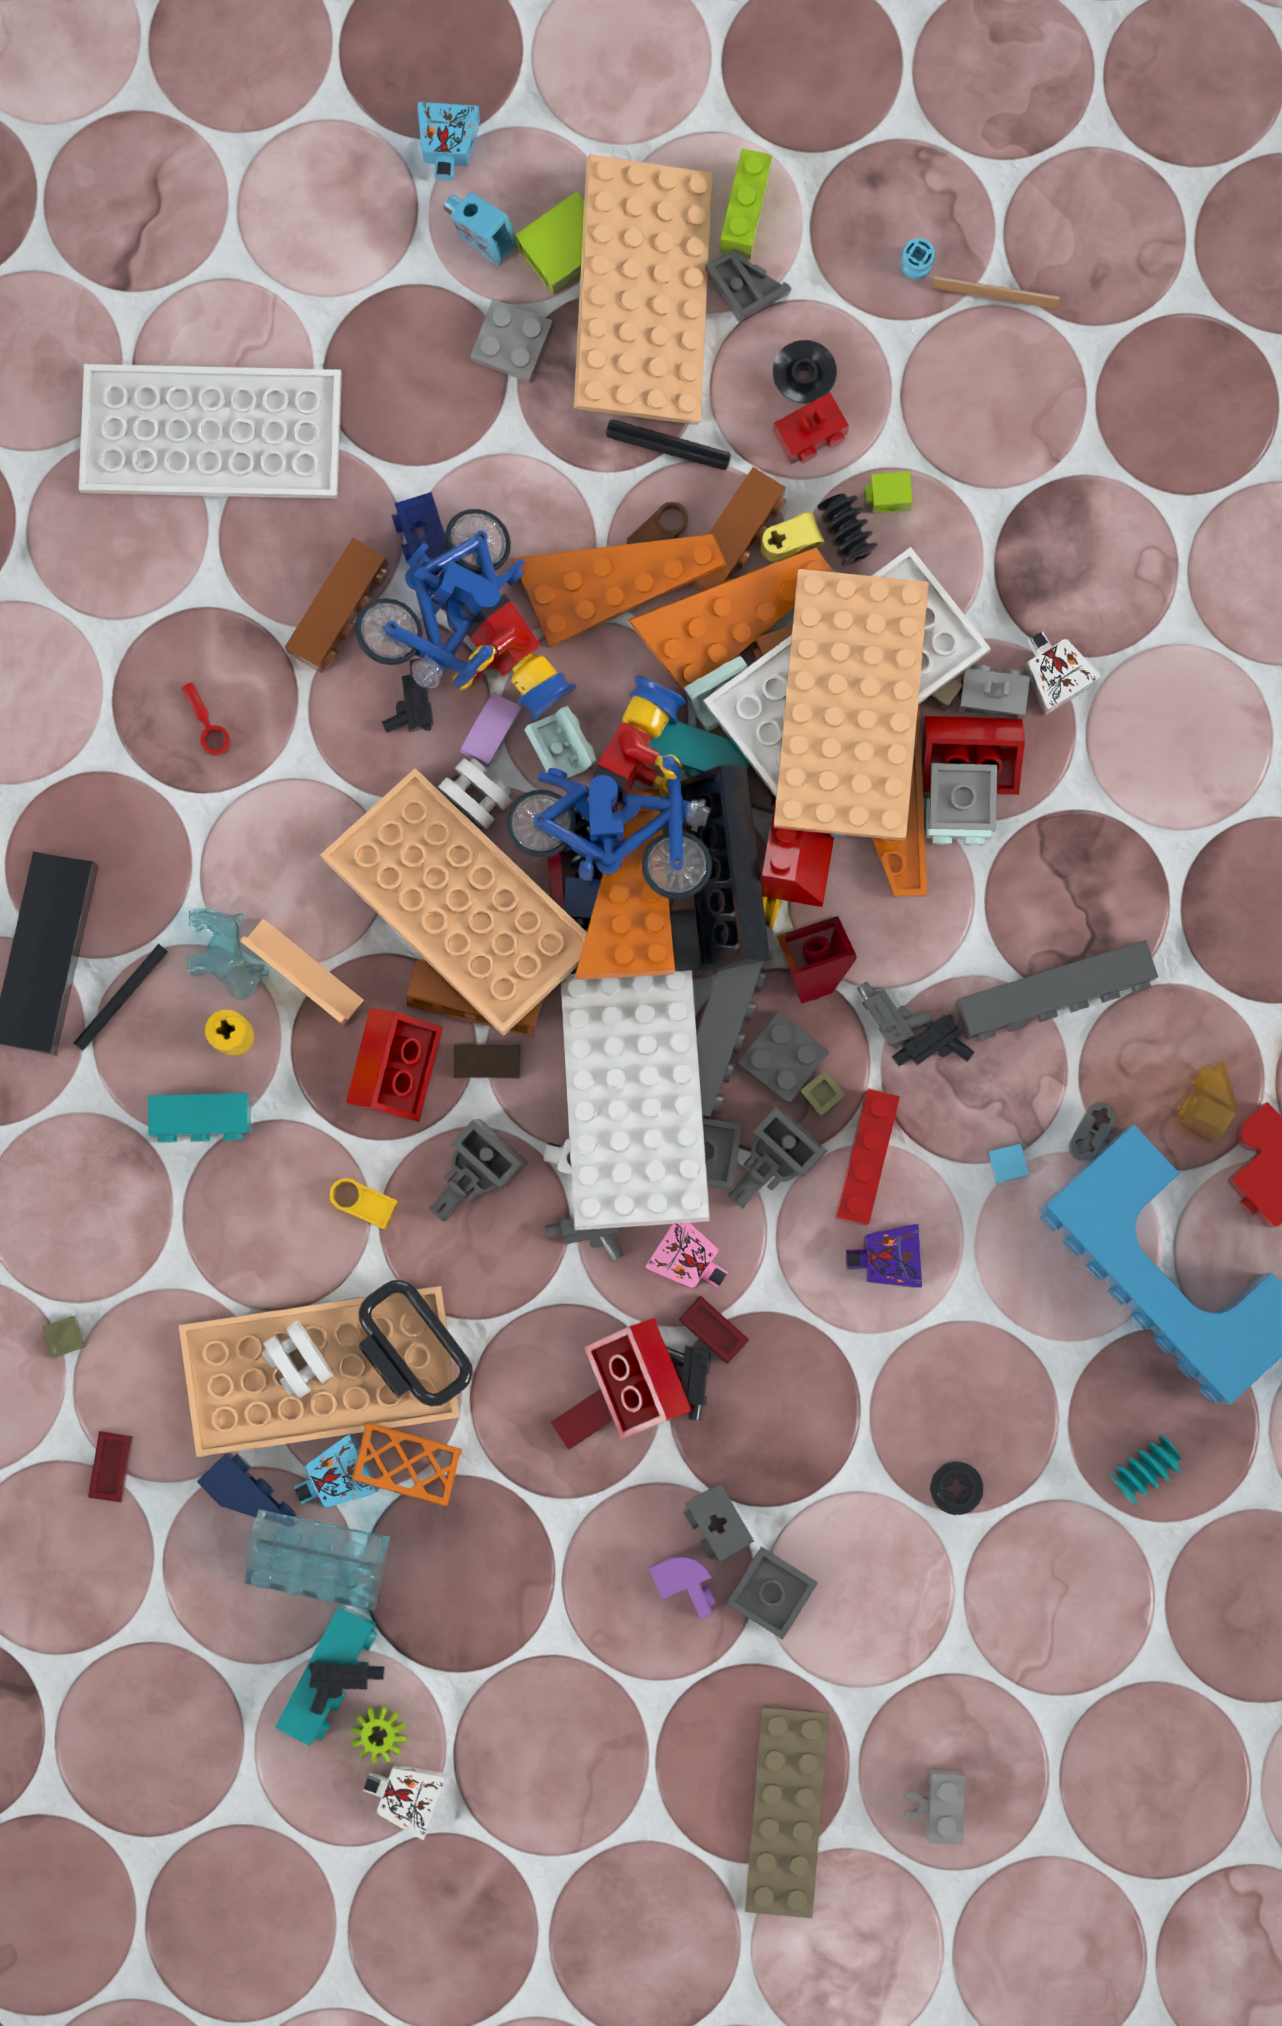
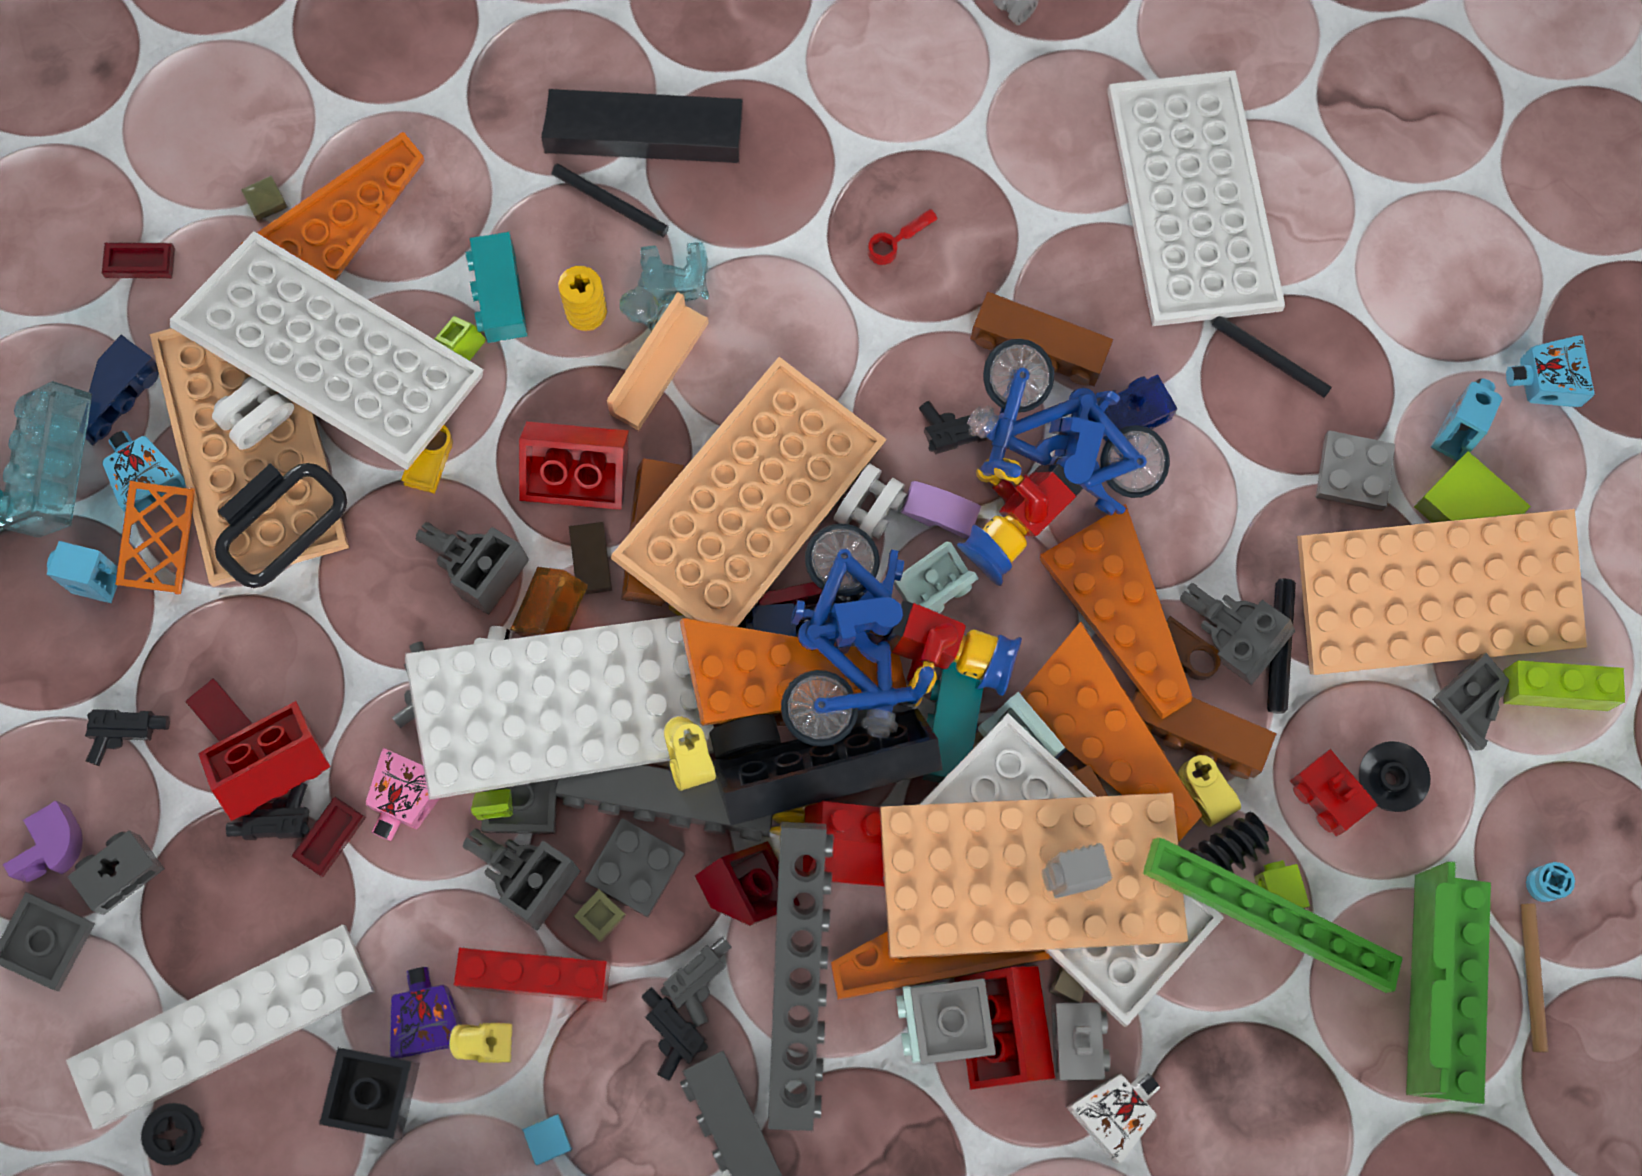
camera: 75 degrees right, 10 degrees down
none -> medium azure brick [47,541,118,603]
none -> white plate [66,925,375,1129]
none -> black piece [85,709,170,766]
none -> white plate [170,231,484,470]
none -> orange wing [240,131,425,280]
none -> black brick [319,1047,420,1139]
none -> lime slope [434,316,486,361]
none -> light yellow piece [450,1023,512,1063]
none -> lime slope [471,789,513,820]
none -> clear orange brick [510,567,588,637]
none -> light yellow piece [664,716,715,791]
none -> dark grey brick [768,822,833,1131]
none -> light grey brick [1042,843,1112,899]
none -> bright green plate [1143,837,1403,993]
none -> dark grey brick [1180,583,1295,685]
none -> black bar [1212,316,1332,398]
none -> bright green piece [1406,861,1491,1104]

